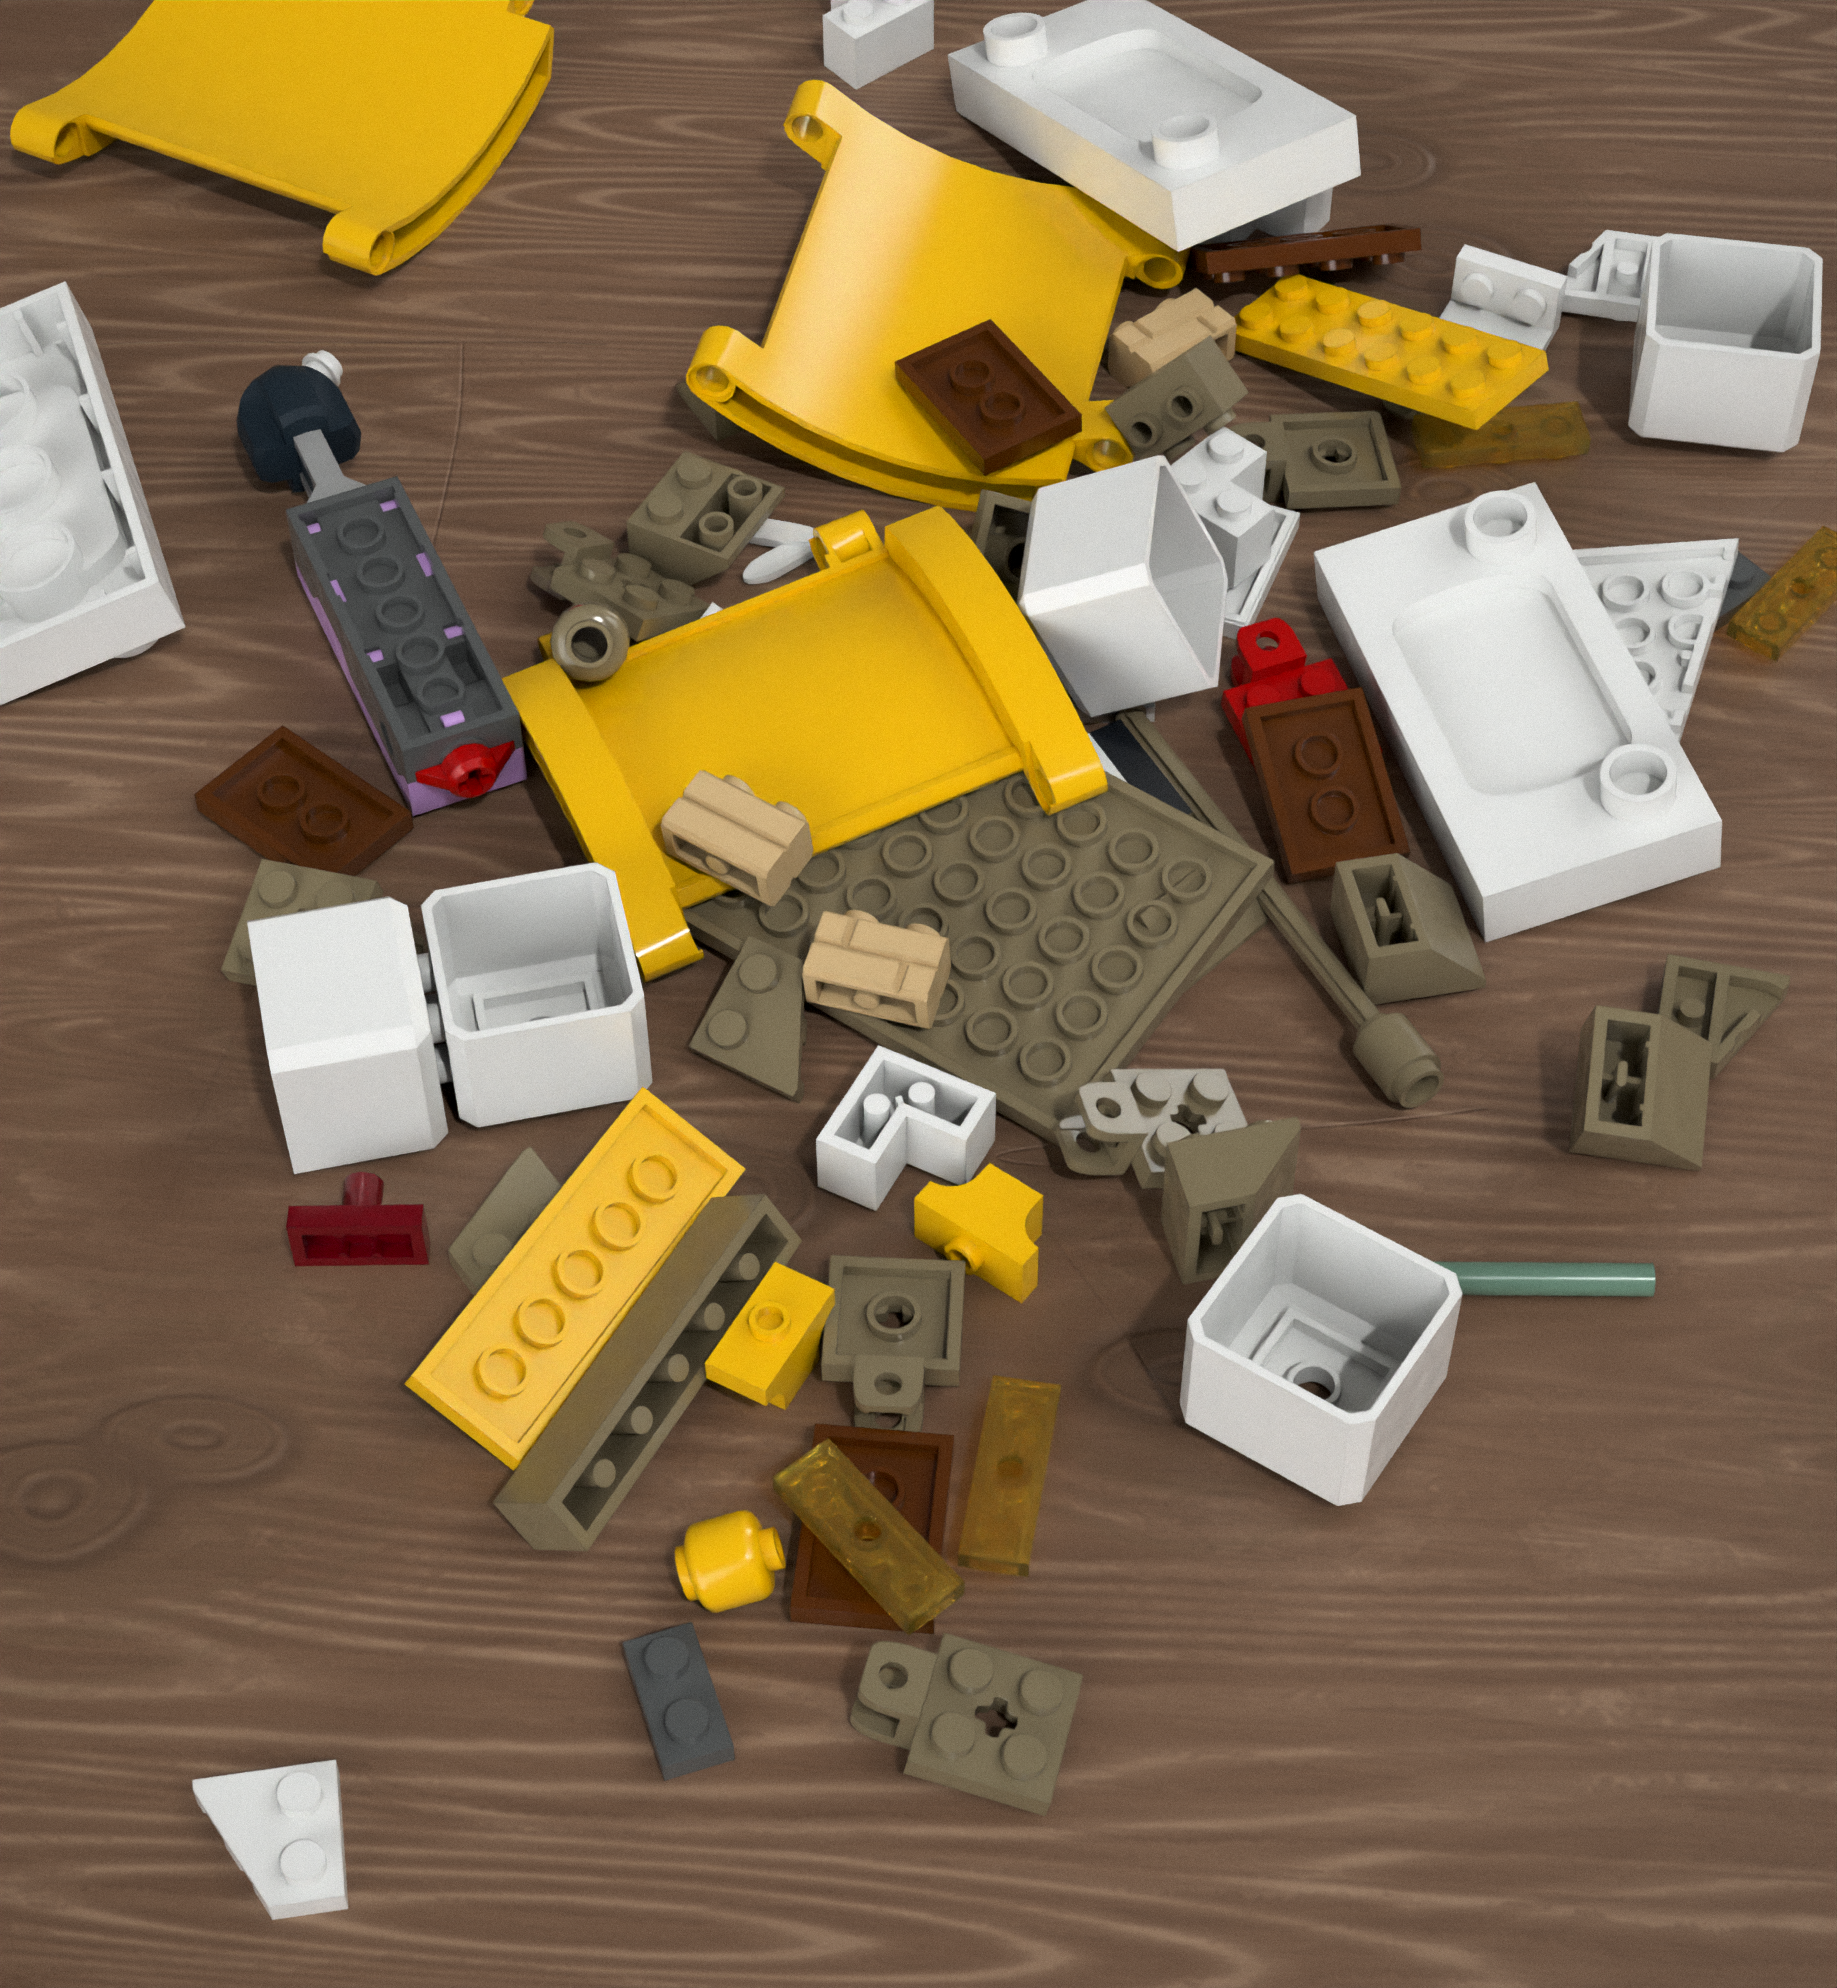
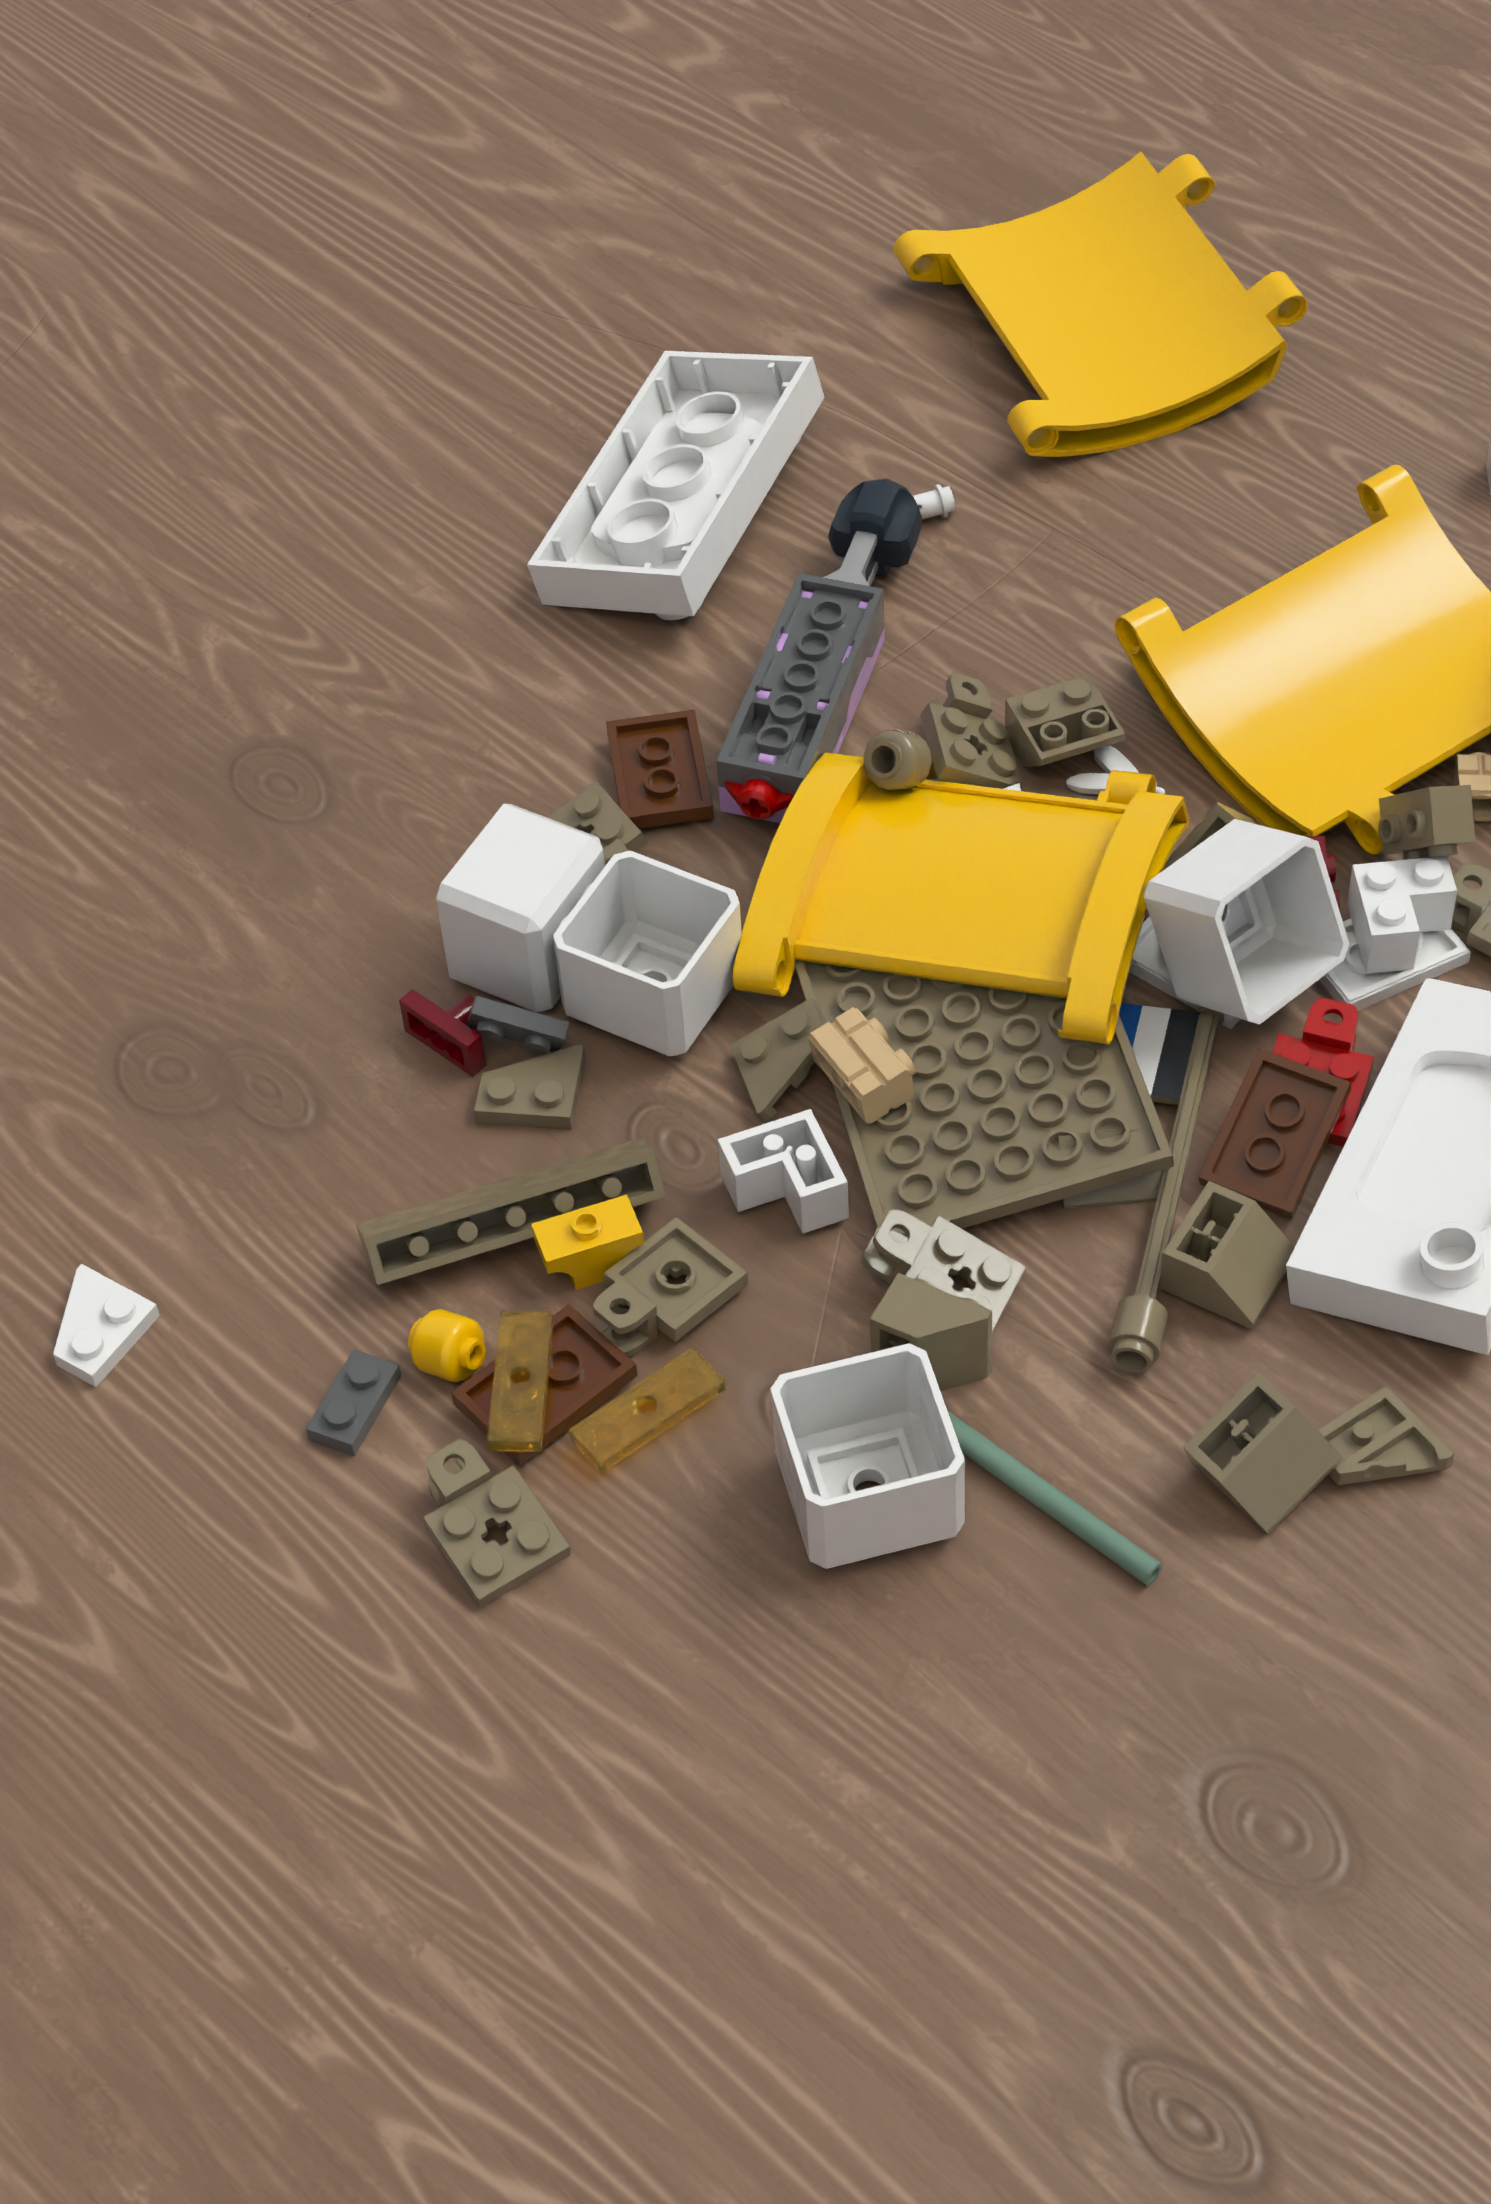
camera: 45 degrees right, 0 degrees up
yellow plate [405,1086,746,1471] -> none
tan brick [661,770,813,907] -> none
reddish brown plate [895,319,1082,476] -> none
yellow brick [914,1162,1044,1304] -> none
none -> dark grey plate [466,996,569,1054]

